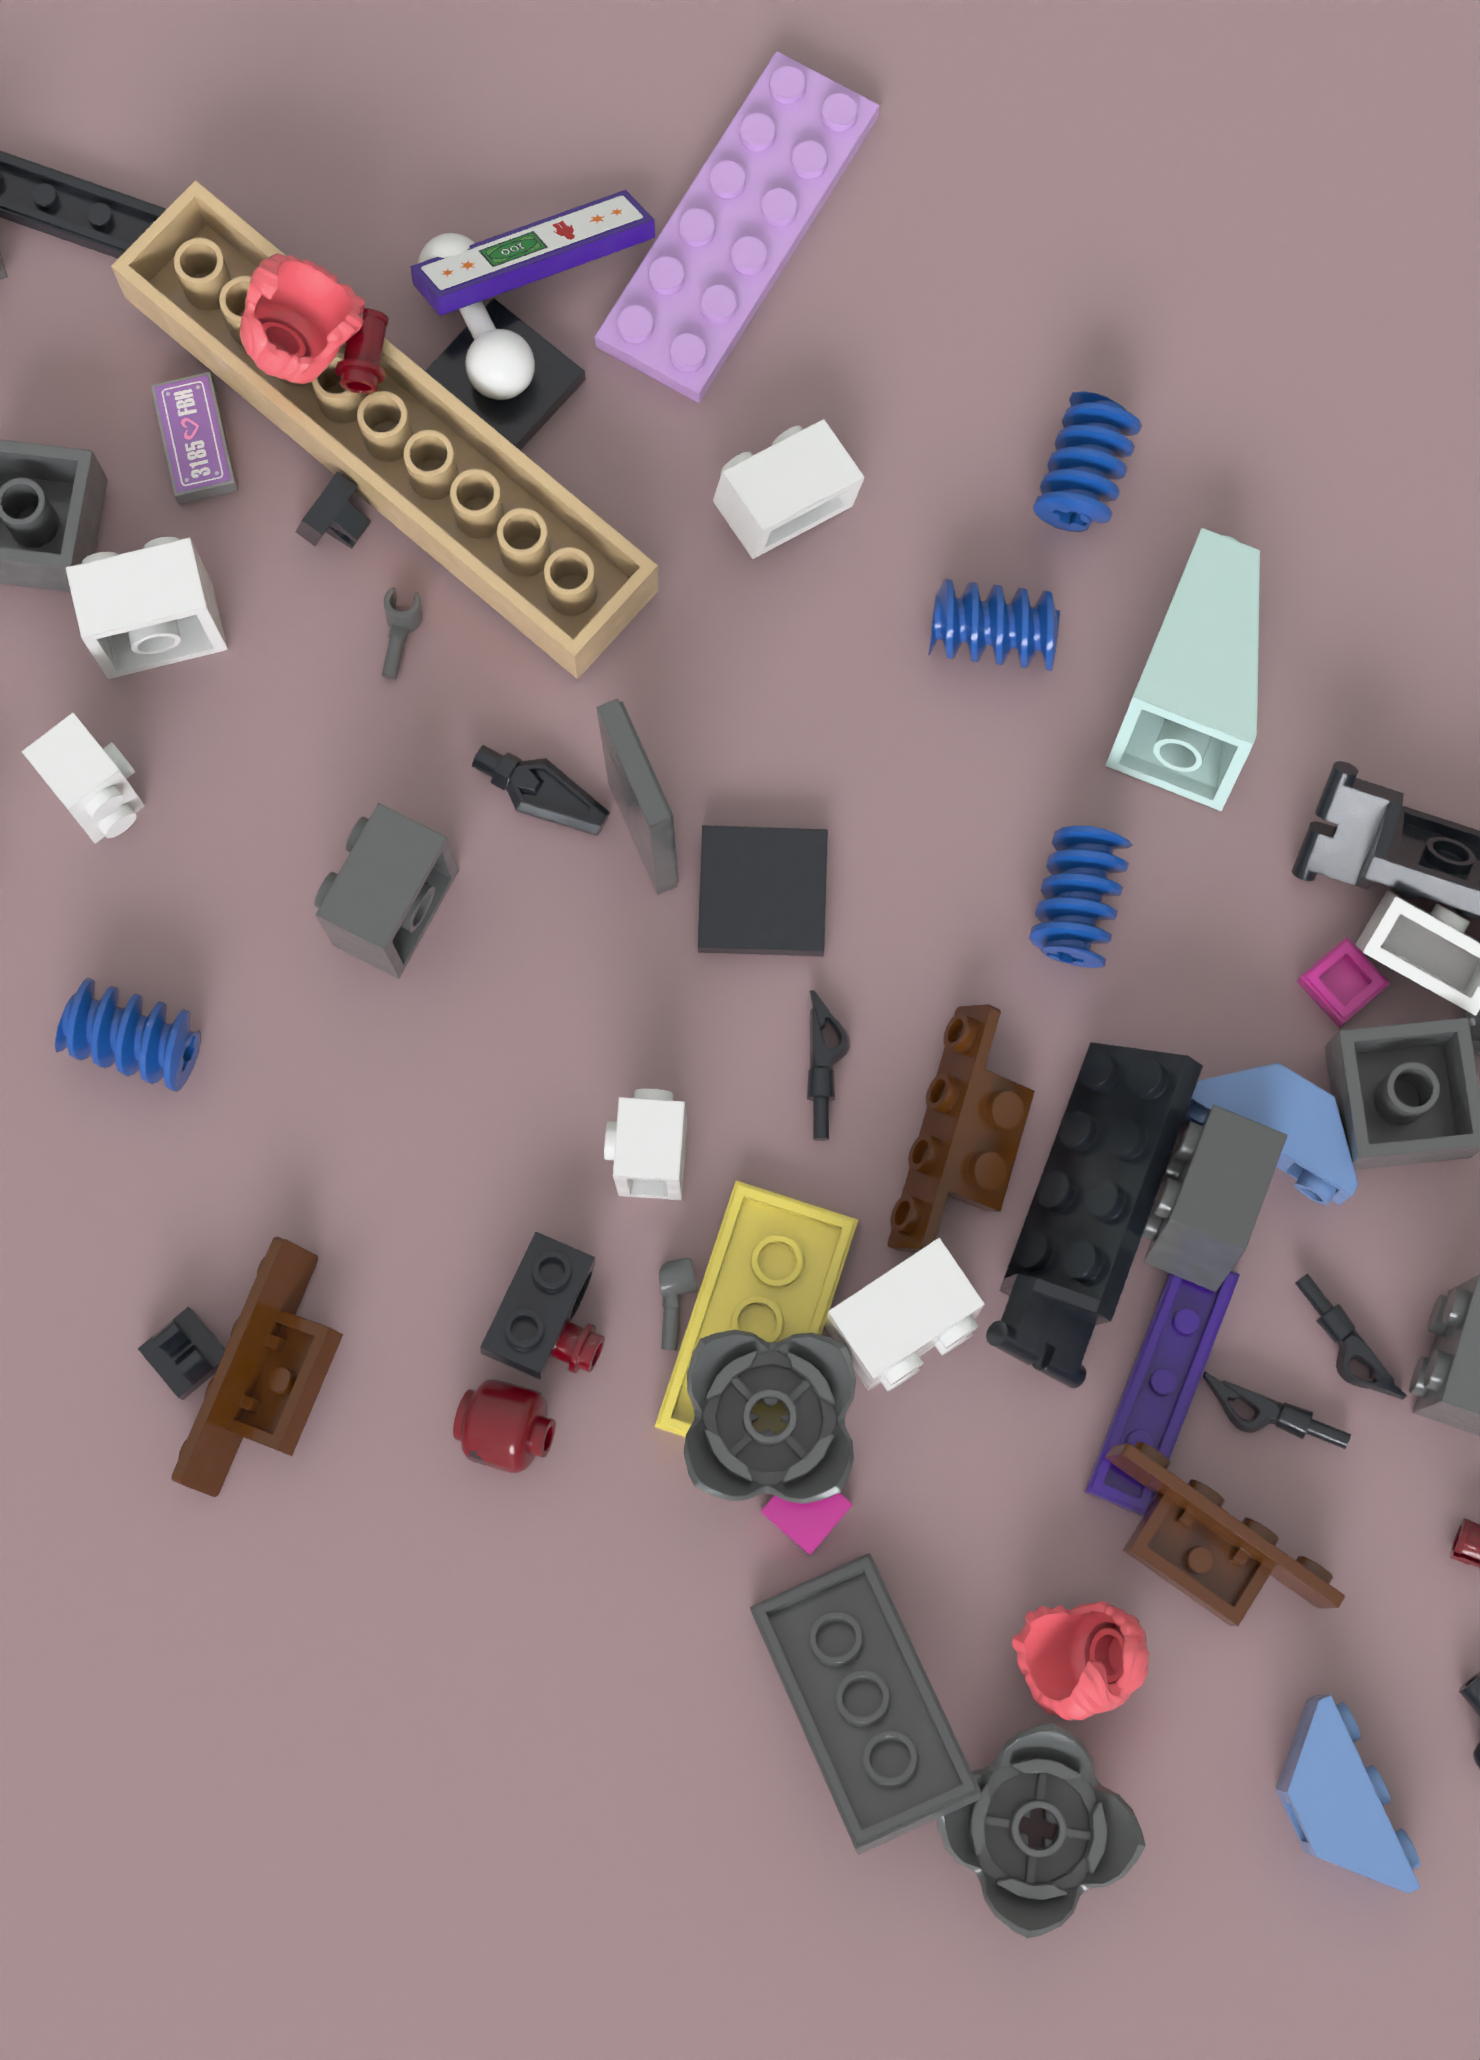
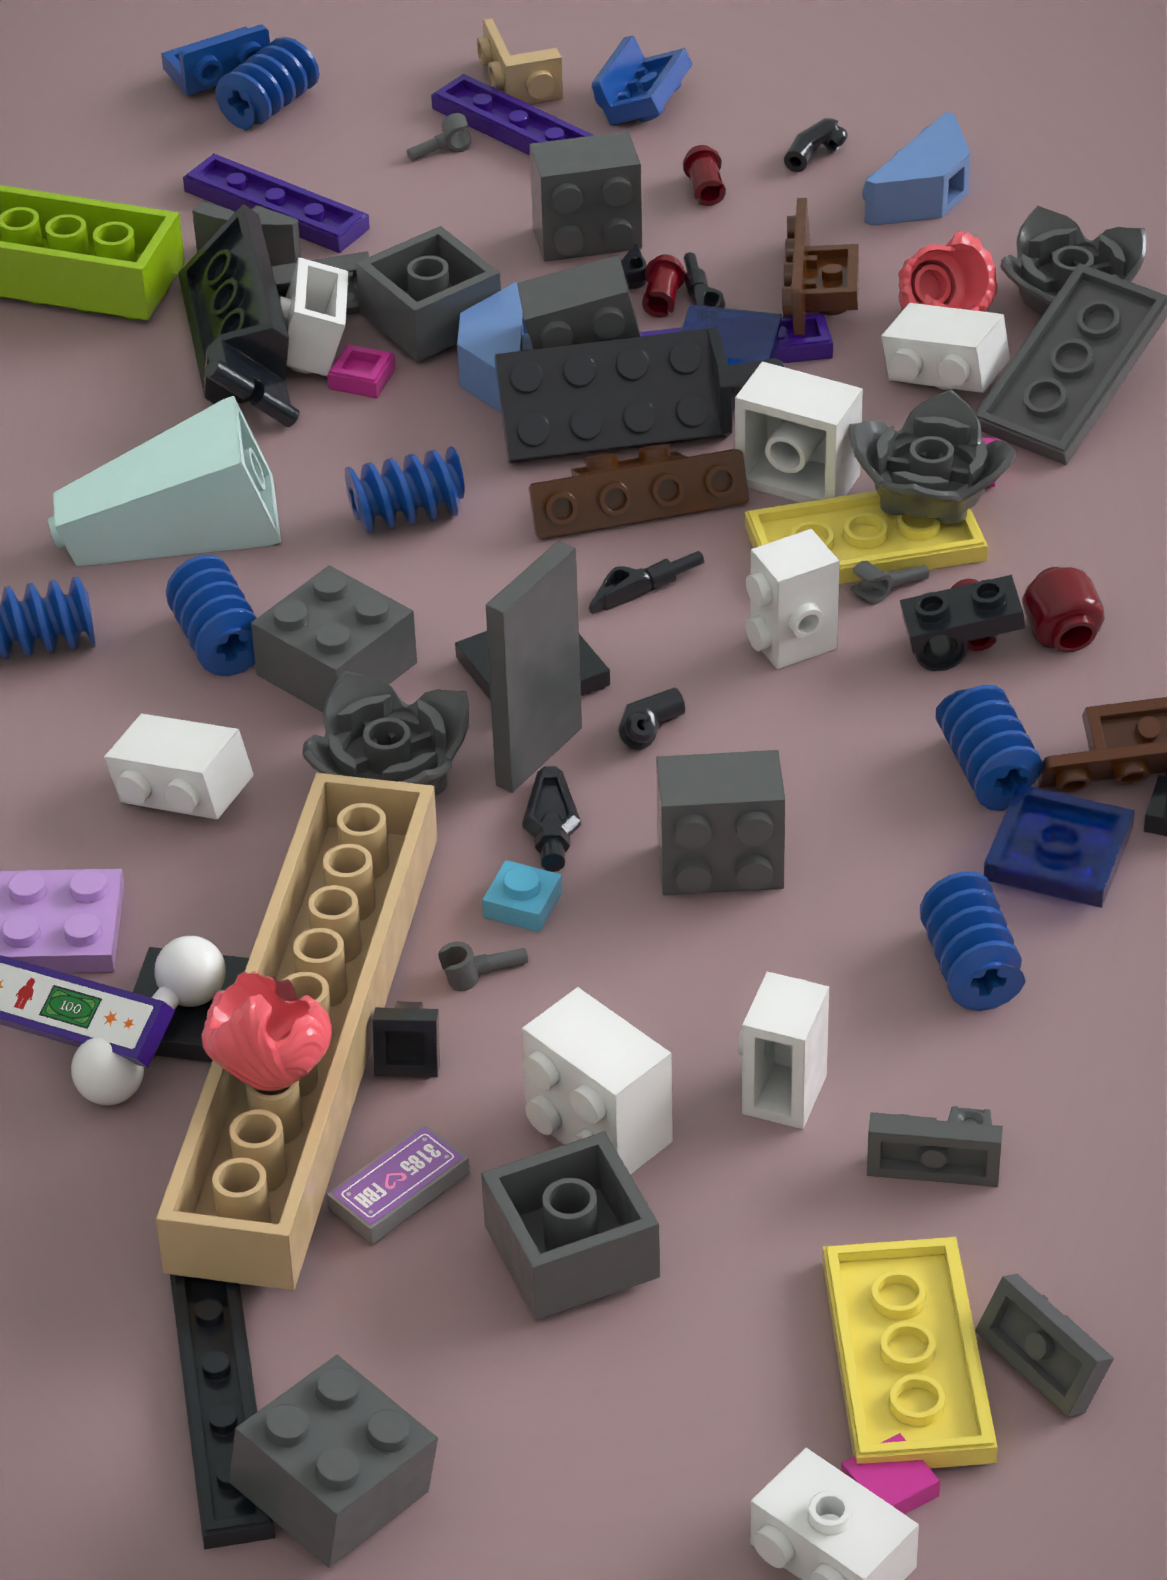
camera: 120 degrees left, 35 degrees down
none -> dark grey brick [251,565,417,712]
none -> dark grey brick [302,670,469,795]
none -> medium azure plate [482,860,562,932]
none -> black arm [618,687,685,750]
none -> dark red pin [642,254,686,318]
none -> clear blue piece [681,305,782,365]
none -> white brick [881,303,1010,393]
none -> blue piece [935,685,1043,811]
none -> clear blue plate [984,784,1135,908]

